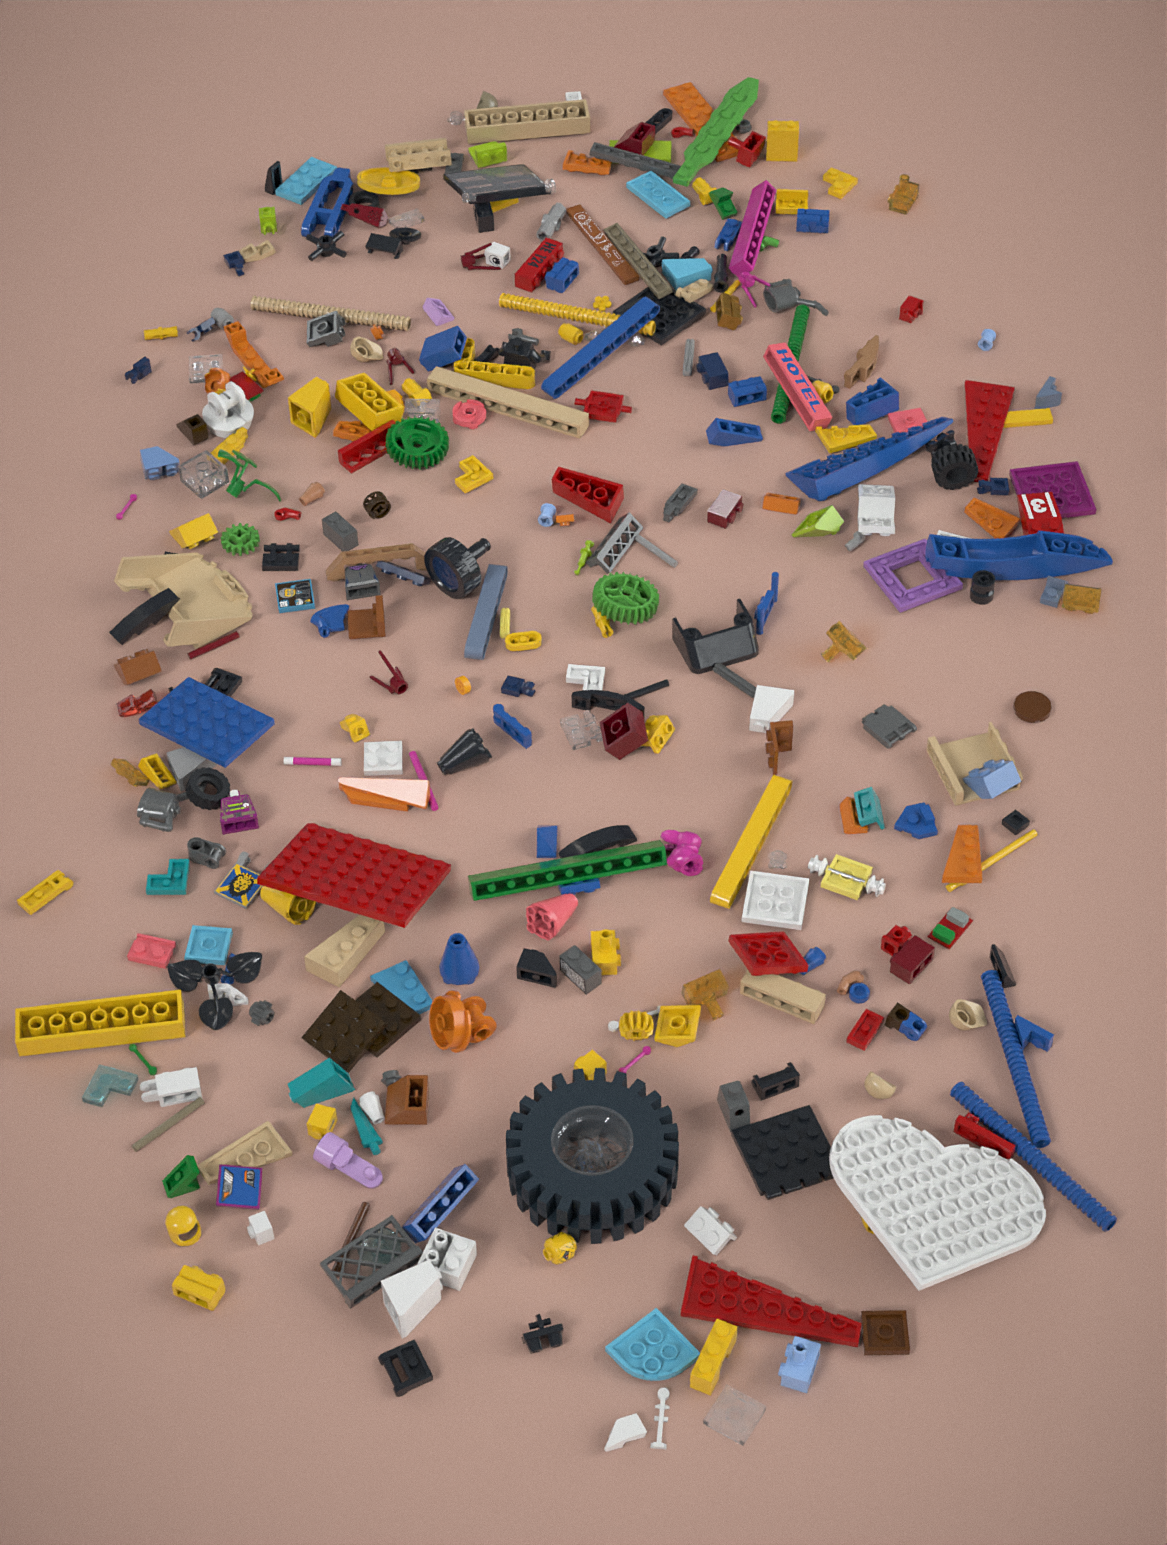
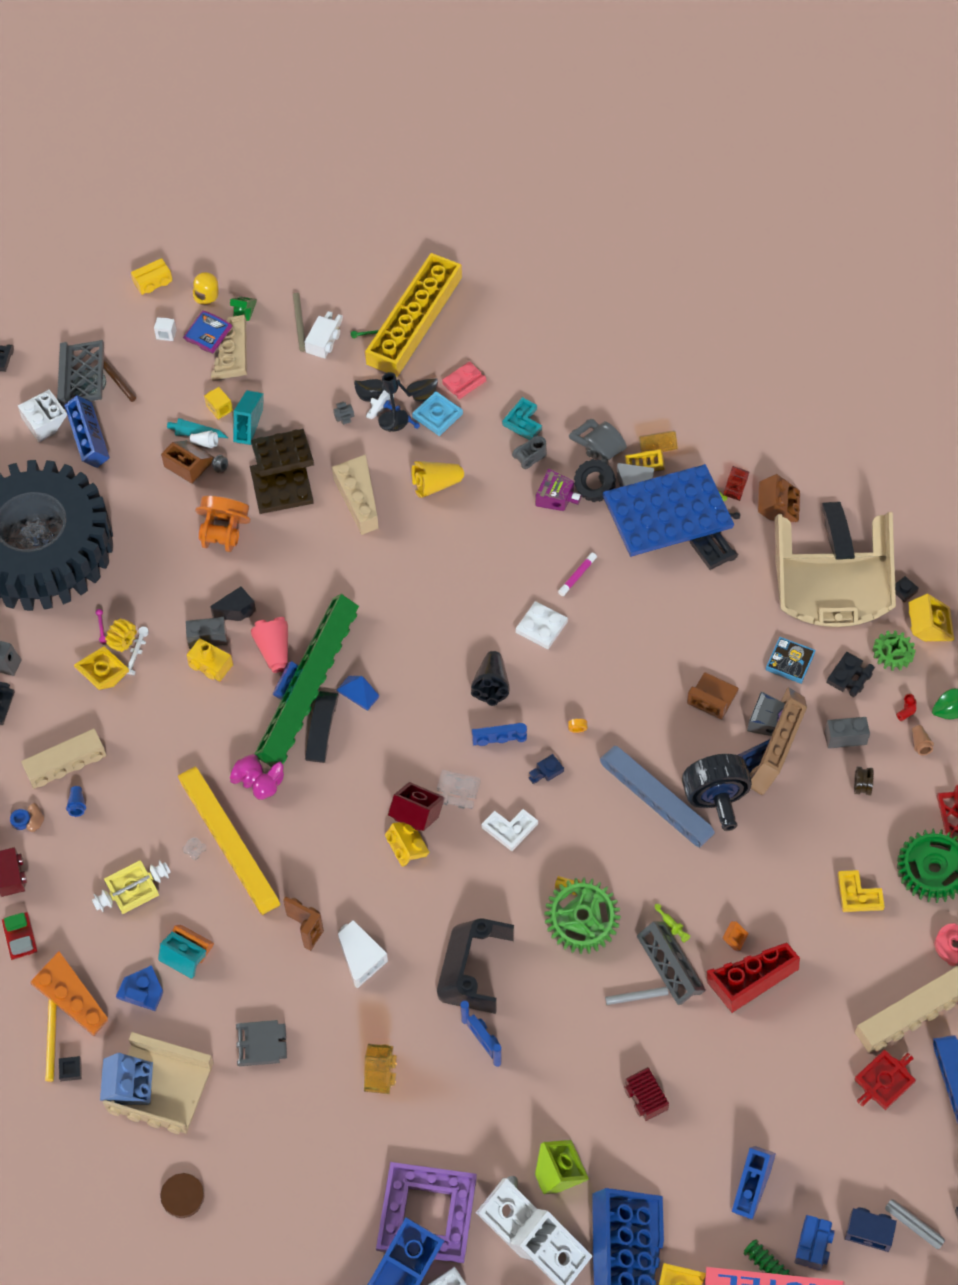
camera: 125 degrees right, 10 degrees up
yellow plate [17,870,73,915] -> none
clear light blue plate [82,1064,139,1107] -> none
dark red bar [187,631,240,660] -> none
flag [214,851,269,909] -> none
red plate [257,823,451,928] -> none
blue arm [310,604,349,638] -> none
lavender piece [313,1132,383,1189] -> none
wedge [338,777,430,812] -> none
yellow bracket [339,714,370,742] -> none
dark red plant [370,650,408,695] -> none
dark azure wing [370,960,433,1014] -> none
white slope [381,1259,443,1339] -> none
dark pink bar [409,751,439,811] -> none
blue cone [439,933,480,985] -> none
light yellow axle [500,608,510,639] -> none
yellow plate [505,631,542,651] -> none
light blue bush [538,503,556,527] -> none
black slope [571,690,645,721] -> none
yellow brick [574,1049,607,1081] -> none
black bar [624,679,669,699] -> none
dark grey hinge [663,483,698,522] -> none
clear yellow brick [681,969,729,1020] -> none
dark grey axle [713,663,756,698] -> none
red plate [728,931,809,976] -> none
white plate [742,871,809,930] -> none
orange slope [763,493,801,515] -> none
red brick [881,925,912,956] -> none
black wheel [970,570,996,605] -> none

